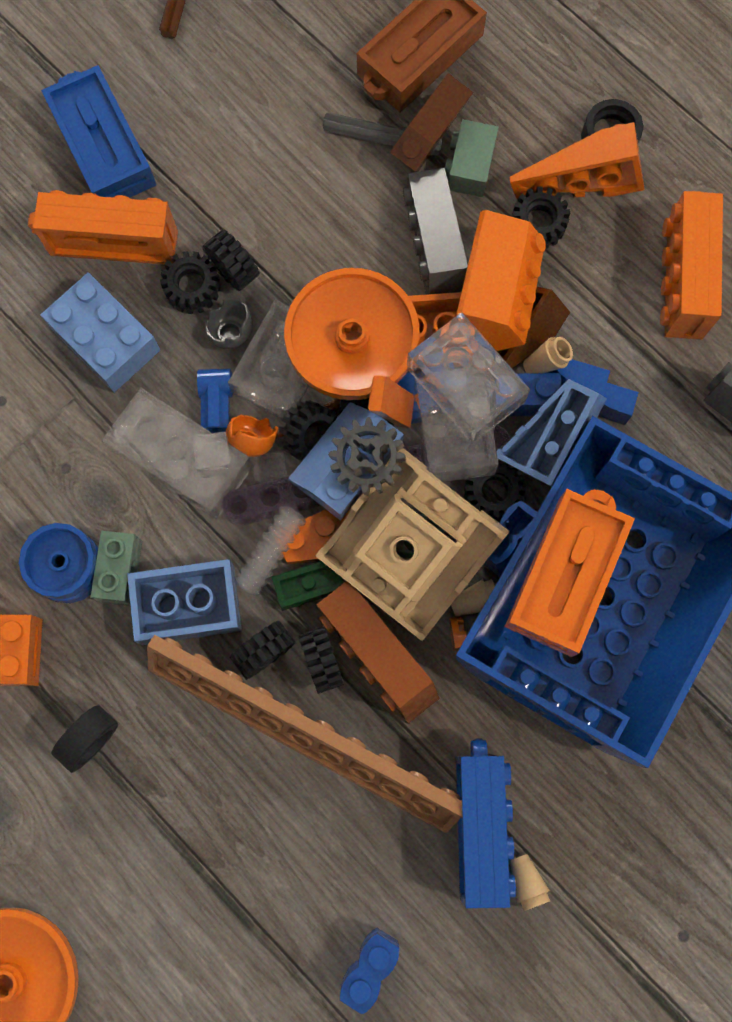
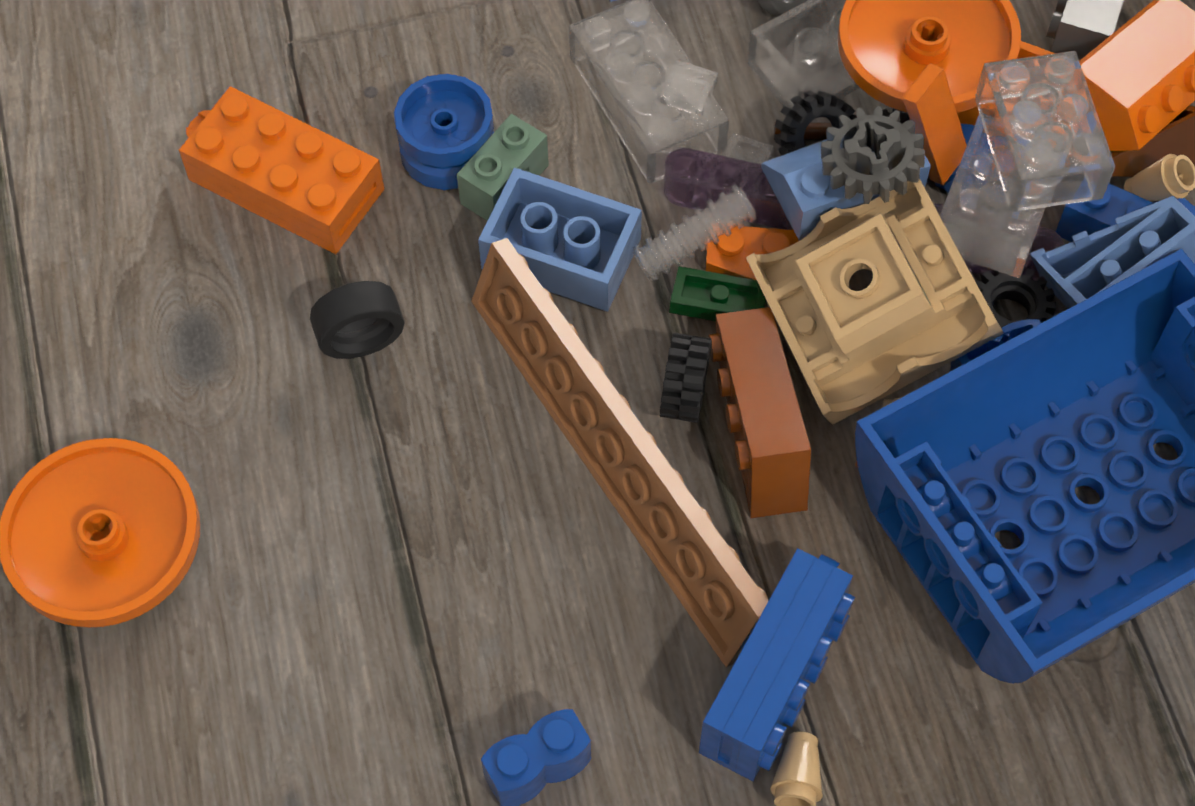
camera: 30 degrees right, 15 degrees down
blue piece [197,369,233,434] -> none
orange hair [226,414,279,457] -> none
black tyre [230,620,296,680] -> none
orange piece [505,489,635,657] -> none

